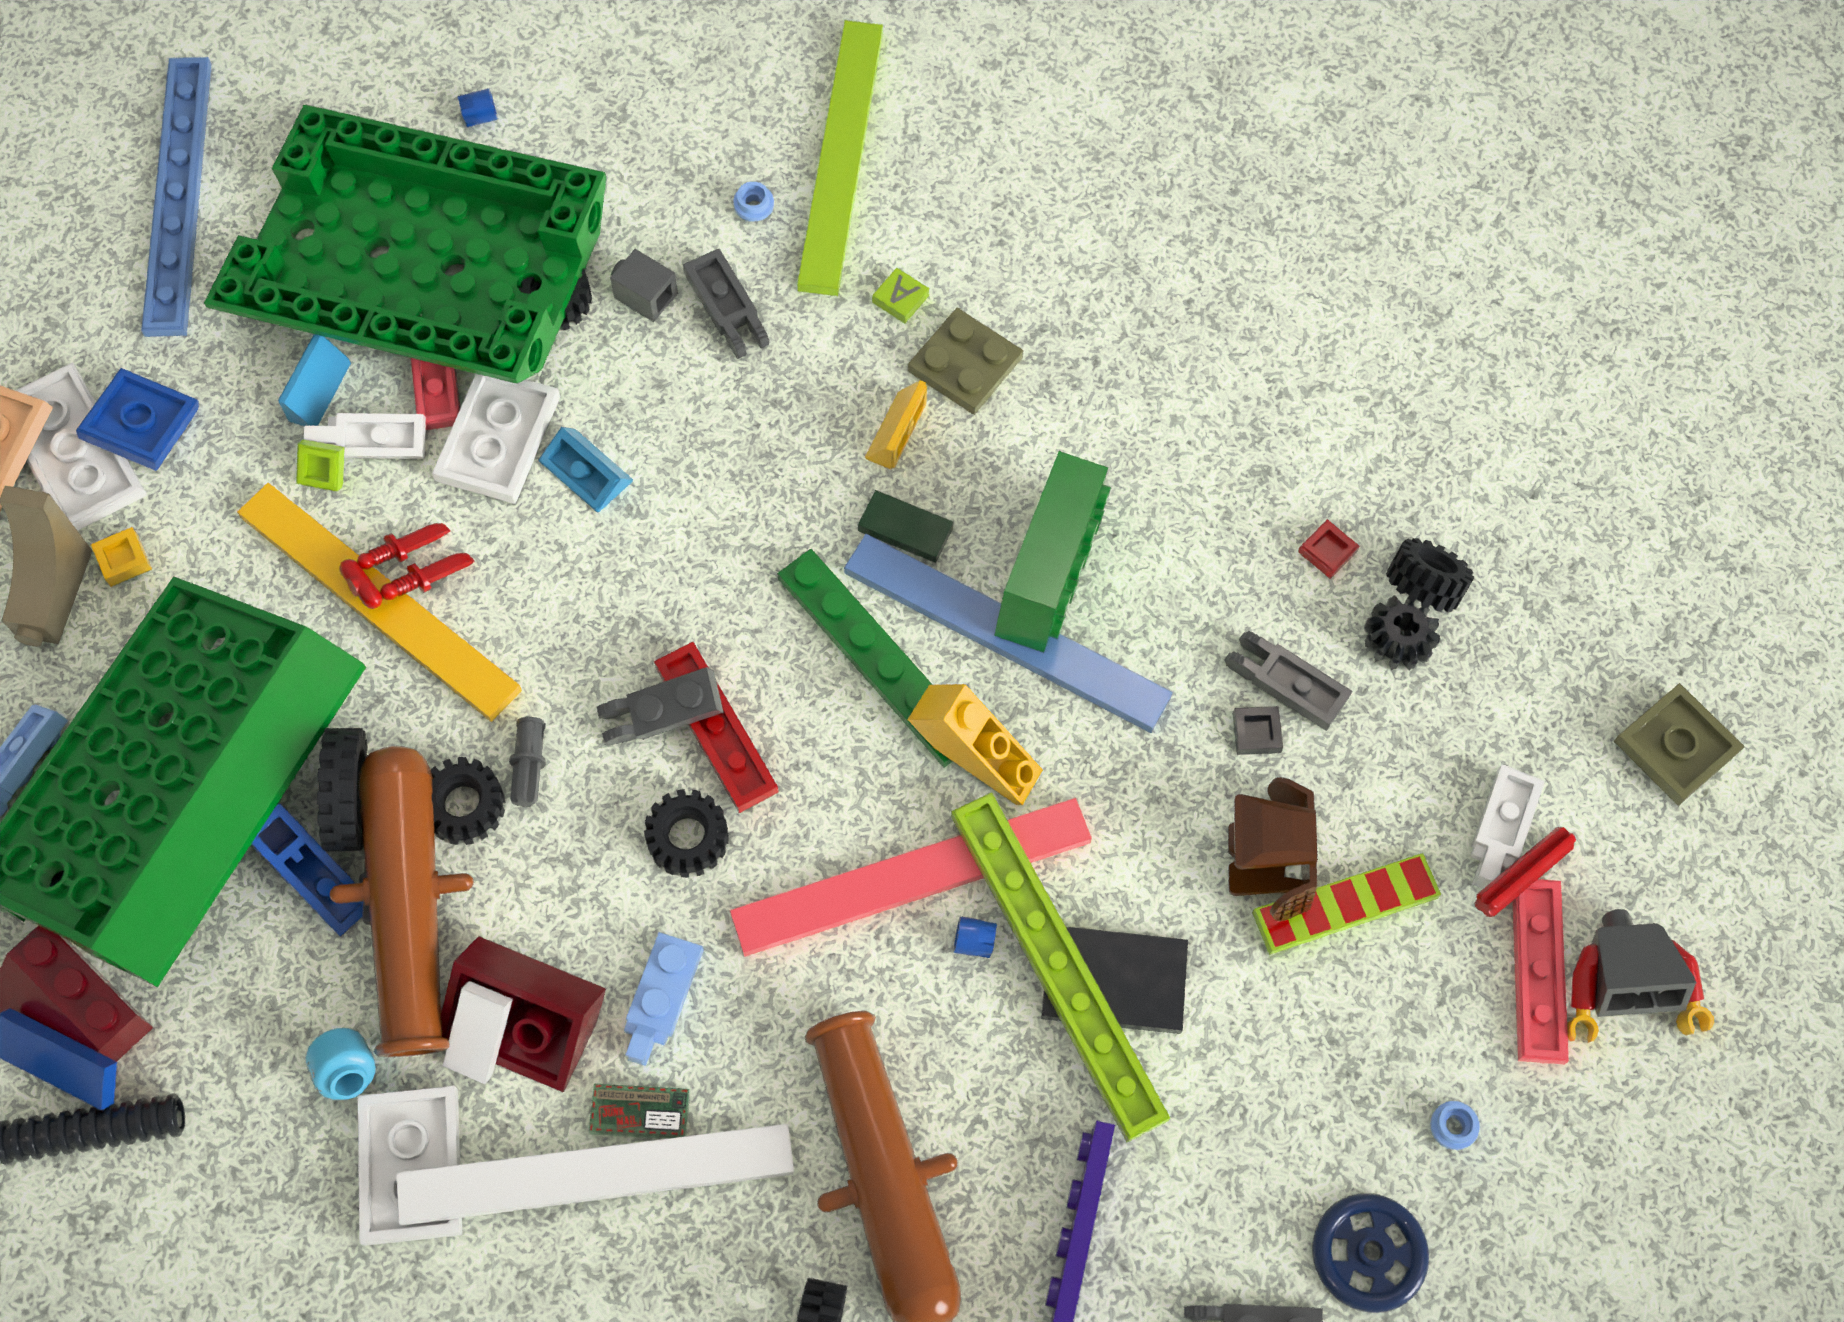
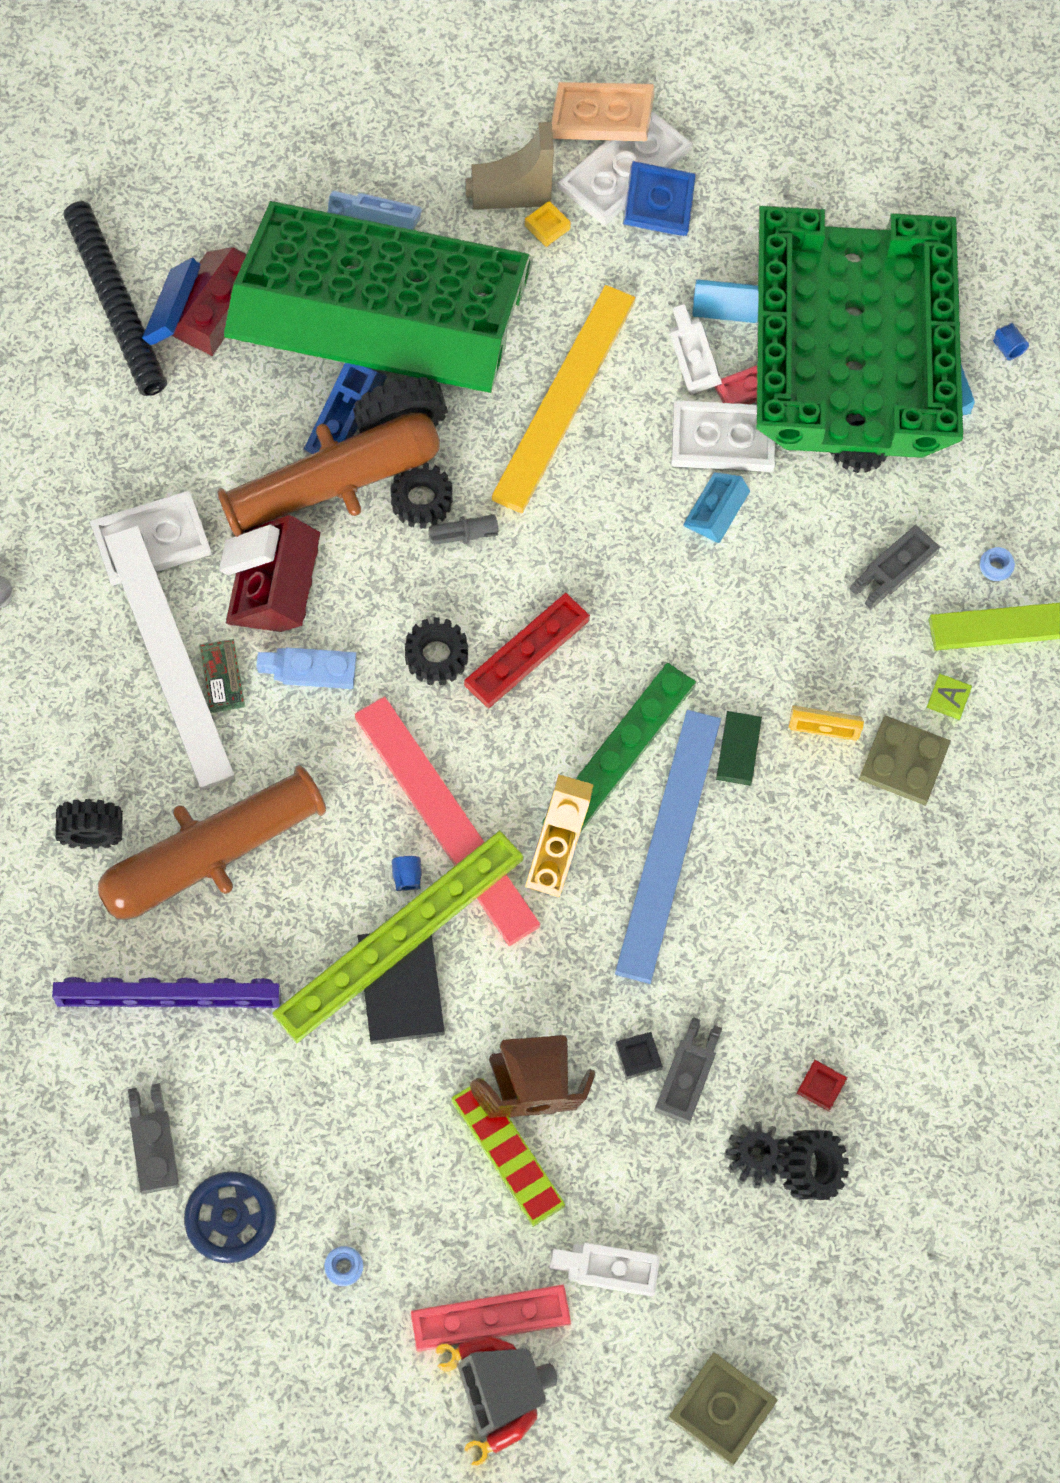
camera: 75 degrees right, 0 degrees up
medium blue tile [141,57,212,337] -> none
lime tile [296,439,345,492] -> none
medium azure head [305,1028,376,1100] -> none
red piece [339,523,474,609] -> none
dark grey hinge [597,667,724,745] -> none
dark grey brick [610,249,678,322] -> none
green brick [994,451,1111,653] -> none
red axle [1475,827,1576,917] -> none

